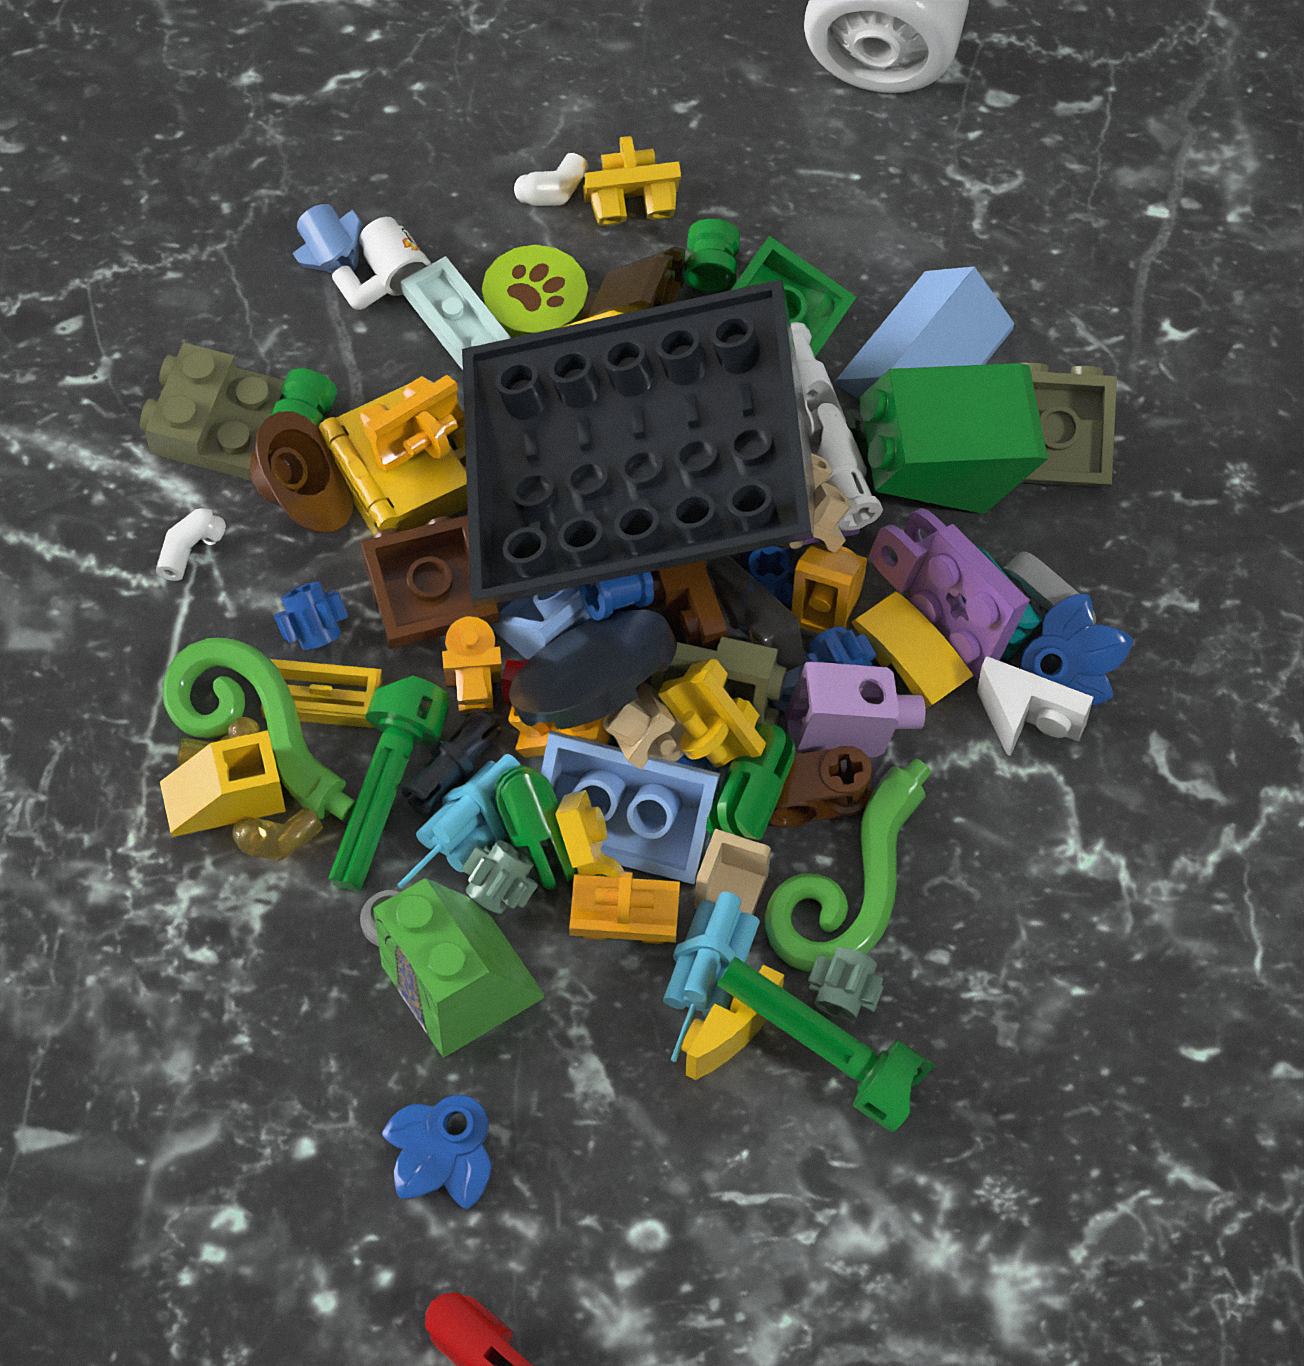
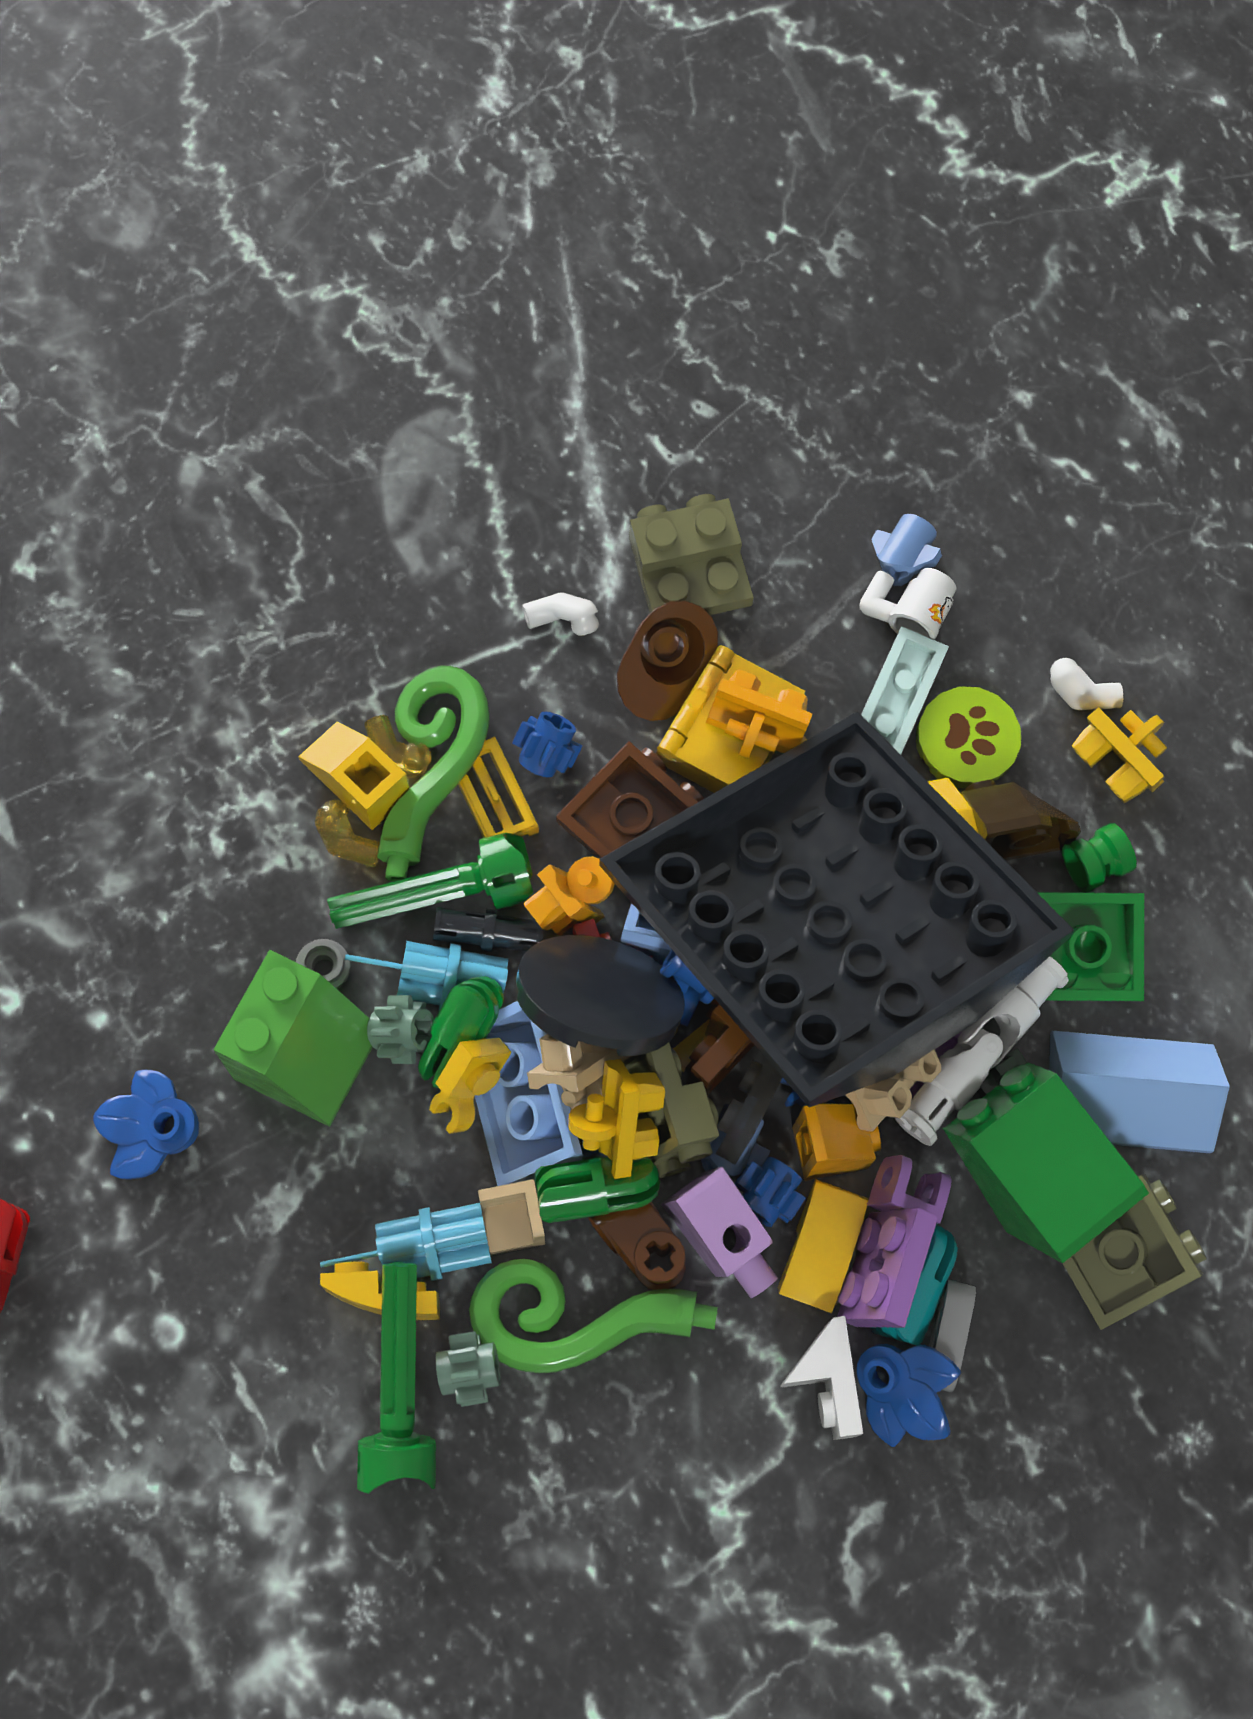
camera: 55 degrees right, 10 degrees up
green wheel [270,368,338,427] -> none
light orange hips [569,871,680,944] -> none

